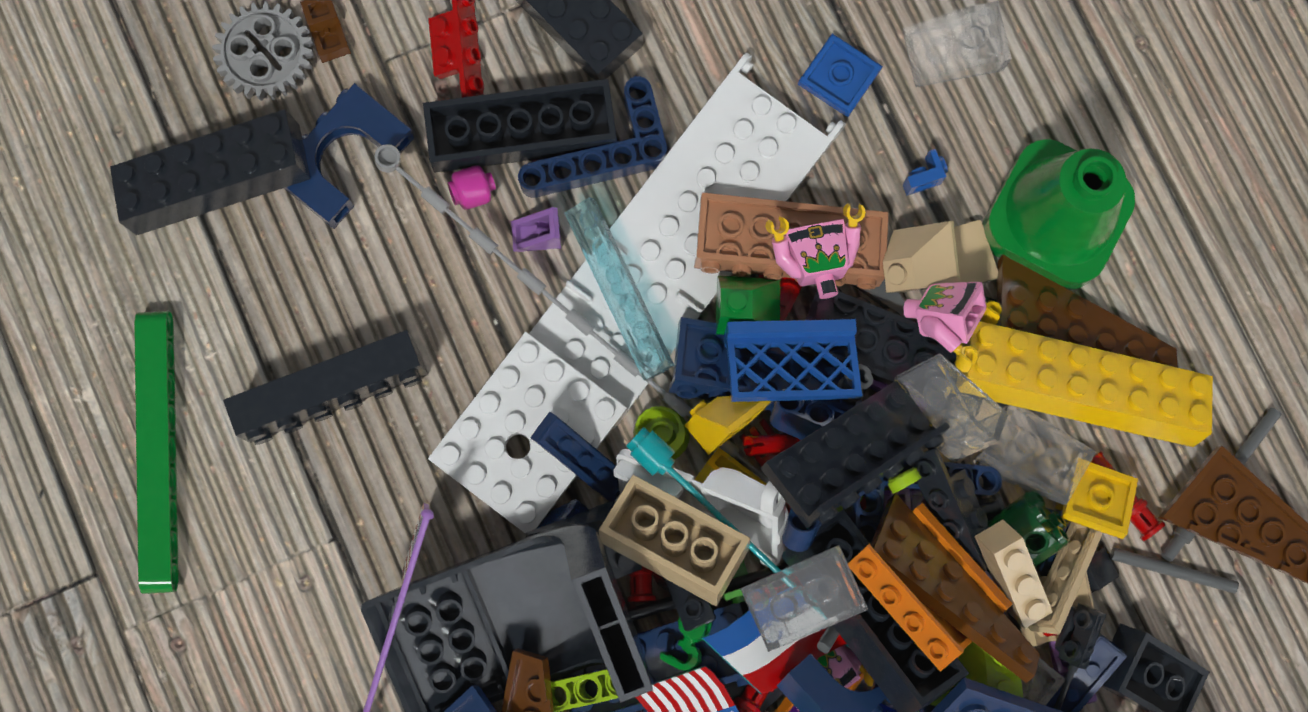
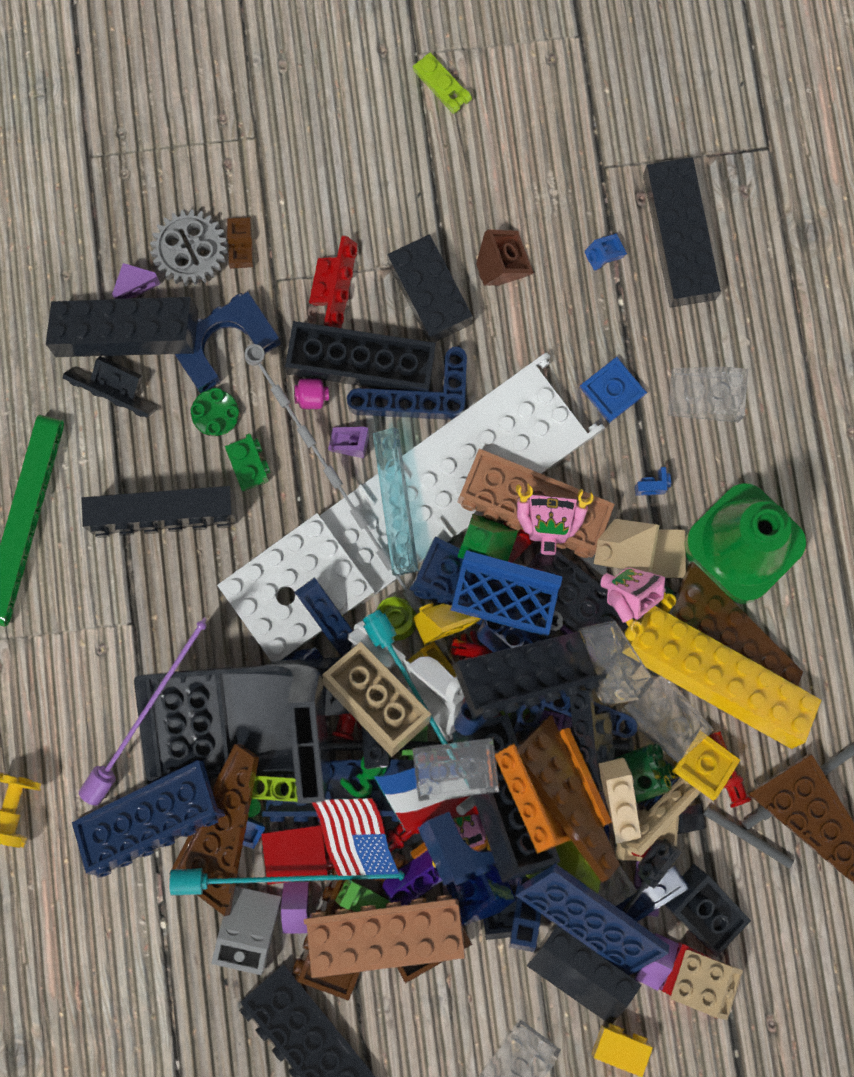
camera: 20 degrees right, 0 degrees up
lime tile [887,467,922,494] -> none
none -> black bracket [62,356,157,418]
none -> medium lavender slope [112,263,160,299]
none -> green dish [190,388,239,436]
none -> green bracket [225,433,271,492]

